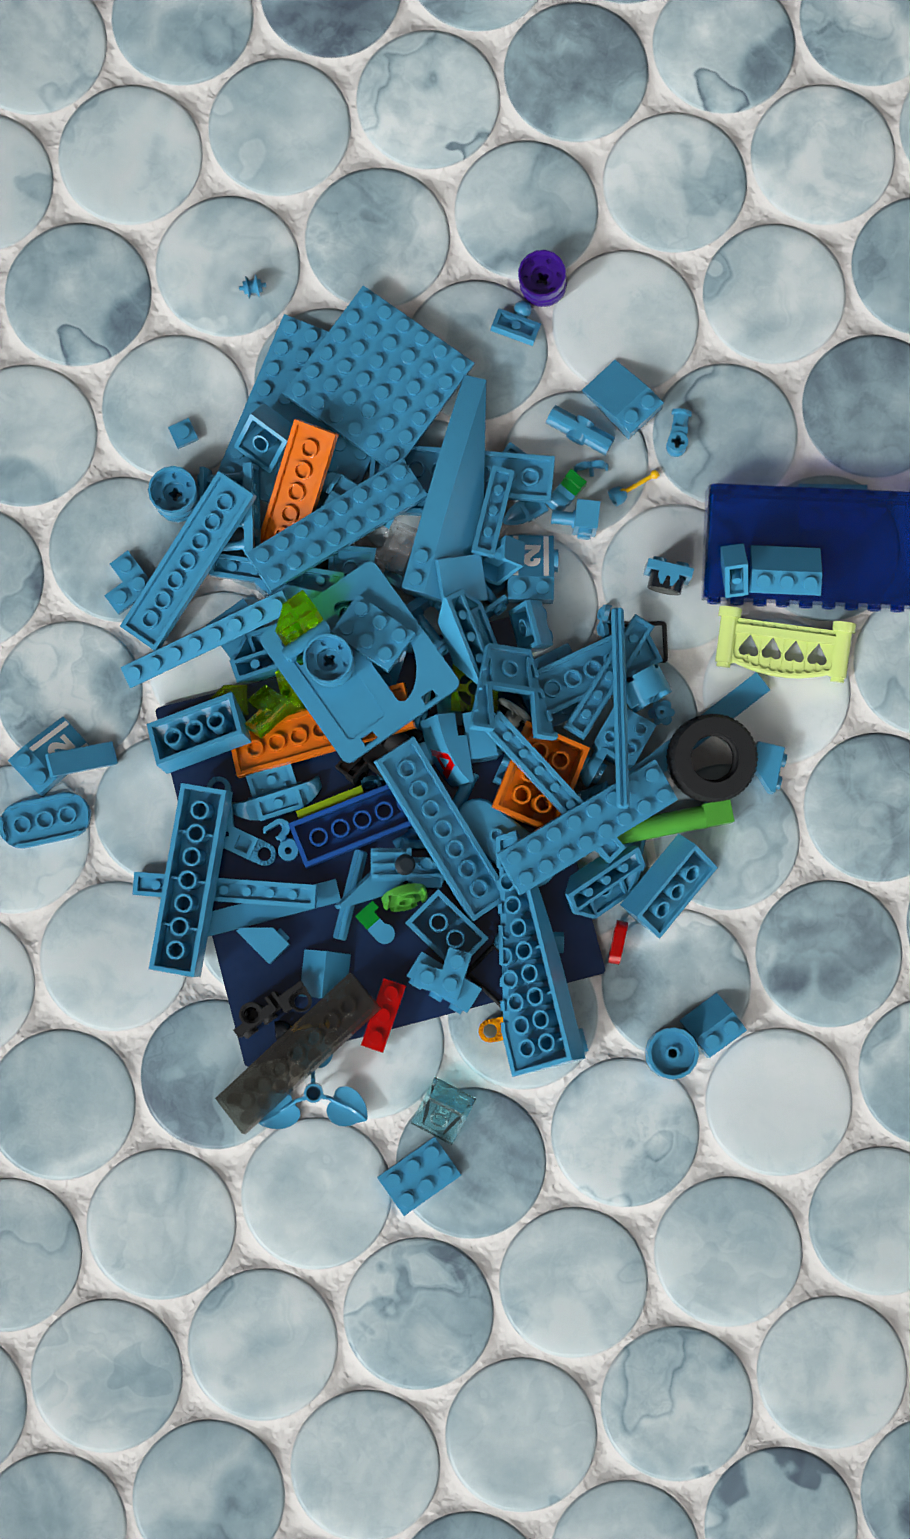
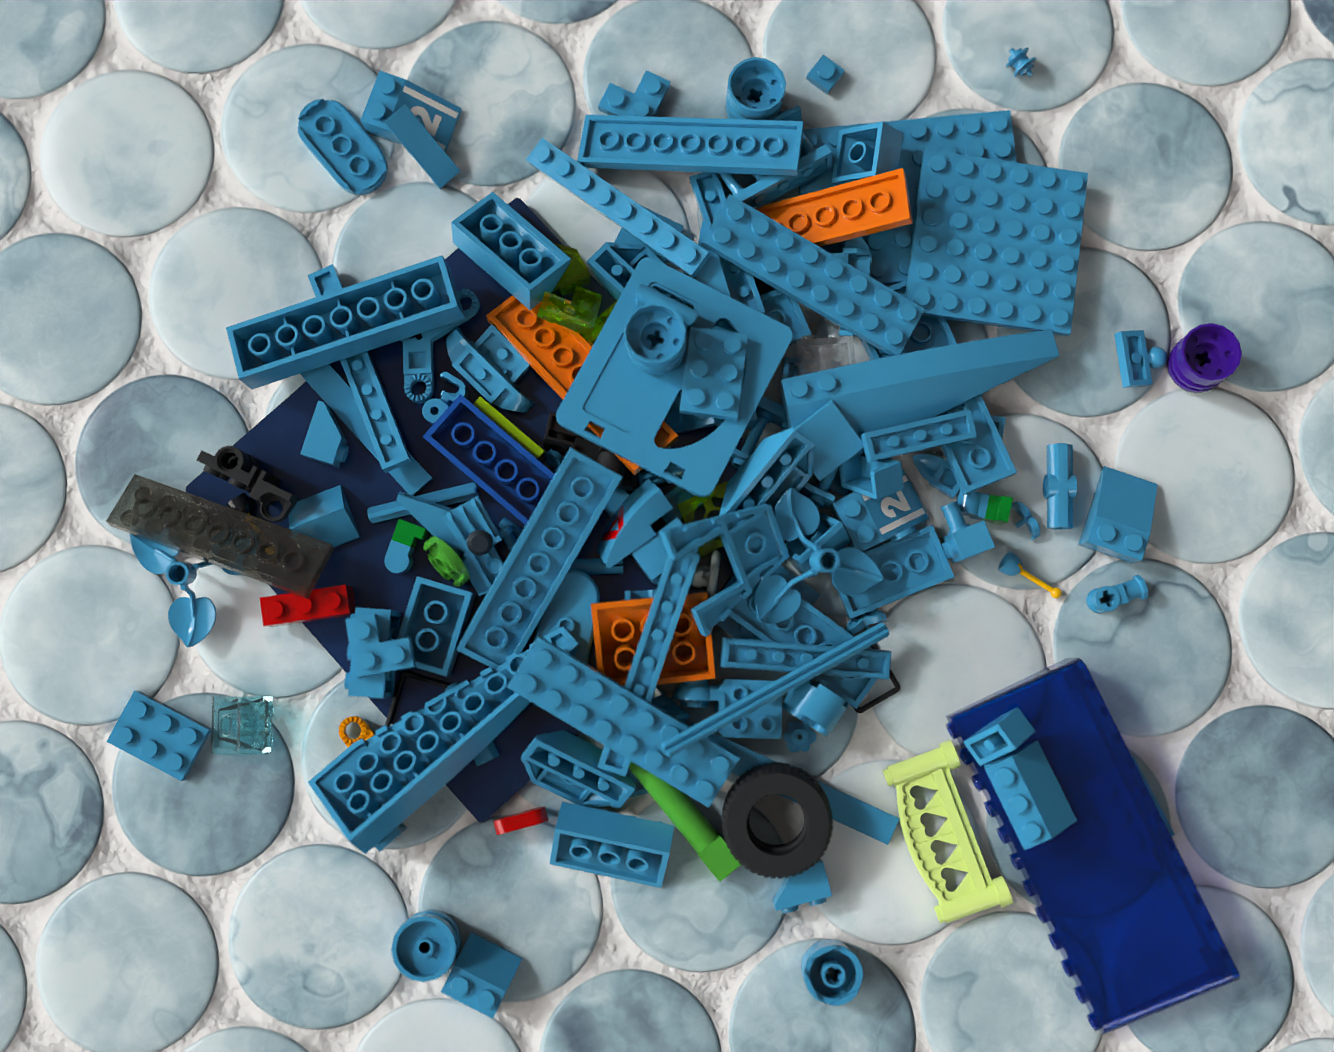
camera: 65 degrees right, 0 degrees up
clear neon green slope [275,590,324,646] -> none
dark azure piece [643,556,694,596] -> none
none -> dark azure plant [754,488,883,624]
none -> dark azure brick [801,939,863,1006]
none -> dark azure plate [830,525,954,619]

